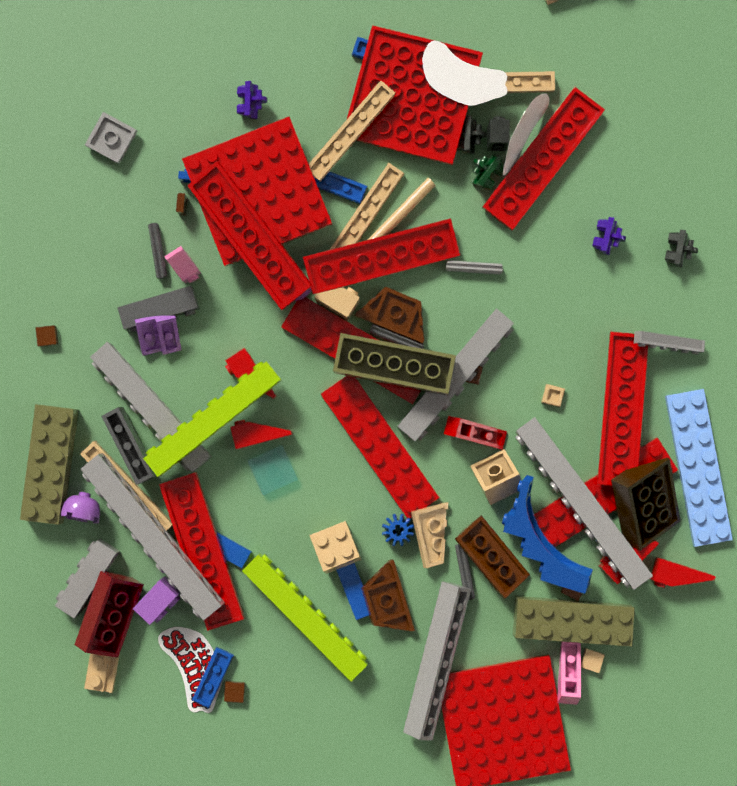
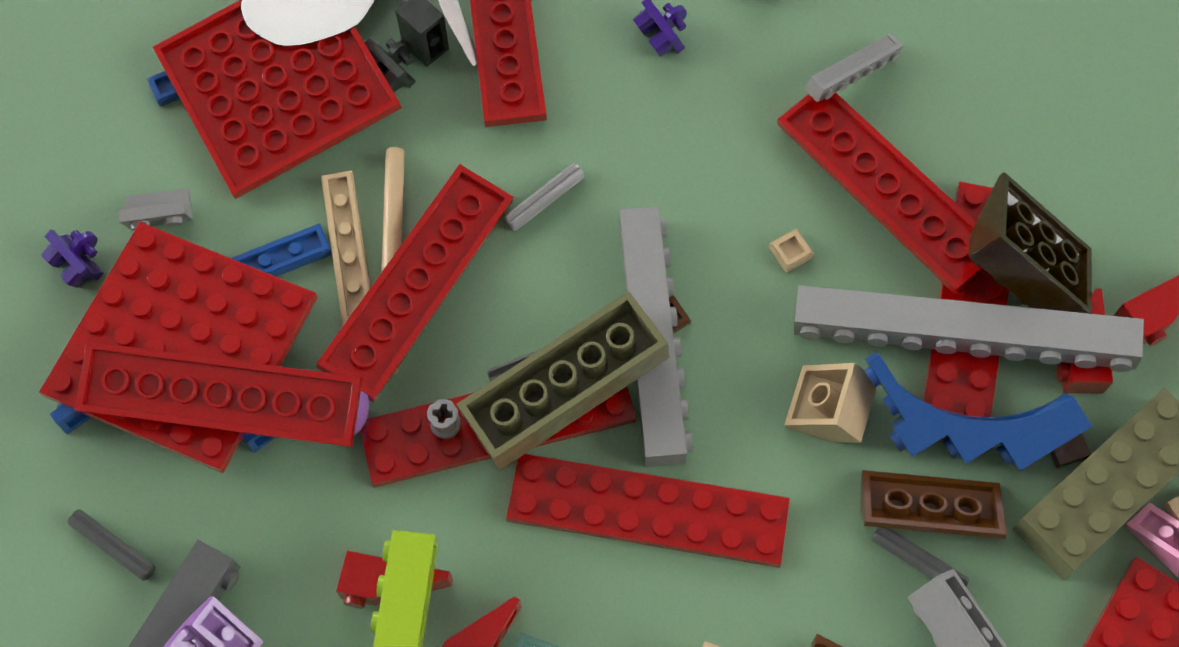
camera: 45 degrees left, 20 degrees down
bright pink slope [165,246,201,284] -> none
reddish brown tile [176,193,188,216] -> none
tan plate [309,81,396,182] -> none
tan slope [314,287,360,321] -> none
reddish brown wing [355,287,424,344] -> none
blue gear [382,514,414,546] -> none
tan wing [411,502,449,568] -> none
red slope [444,416,507,450] -> none
dark green hips [471,155,504,190] -> none
light blue plate [665,389,733,547] -> none
none -> light grey bracket [118,188,193,231]
none -> light grey bush [427,399,461,439]

